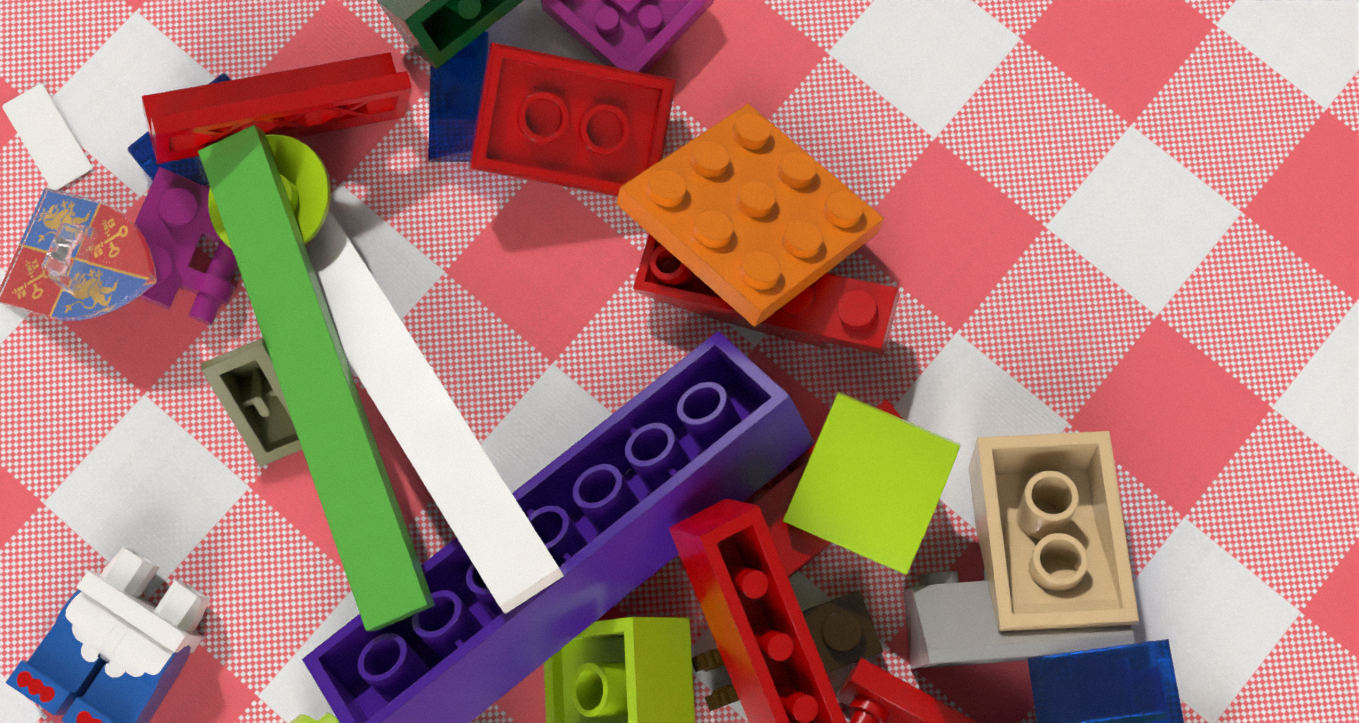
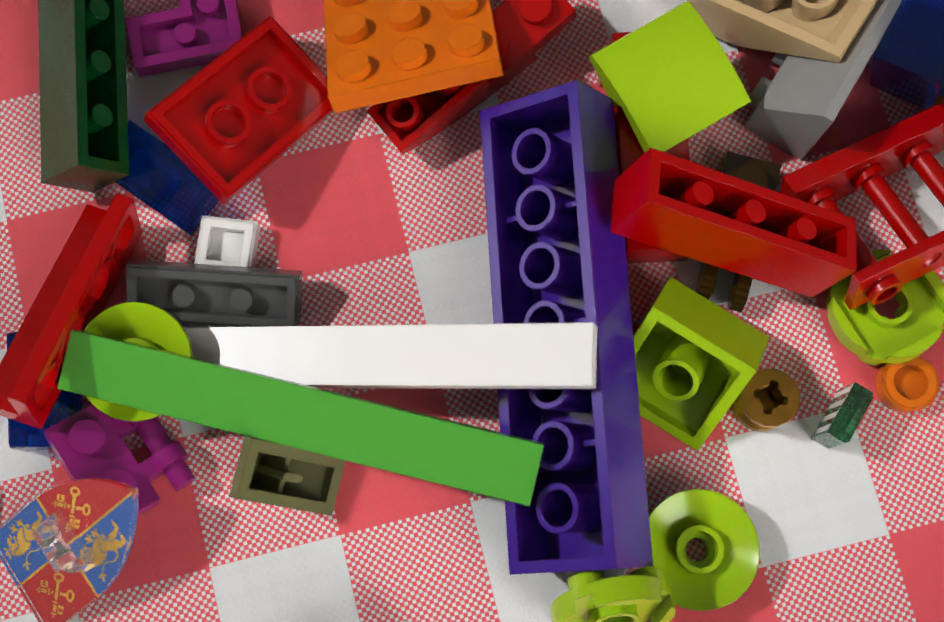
camera: 55 degrees left, 0 degrees up
none -> dark grey tile [126,259,302,327]
none -> white tile [194,215,261,267]

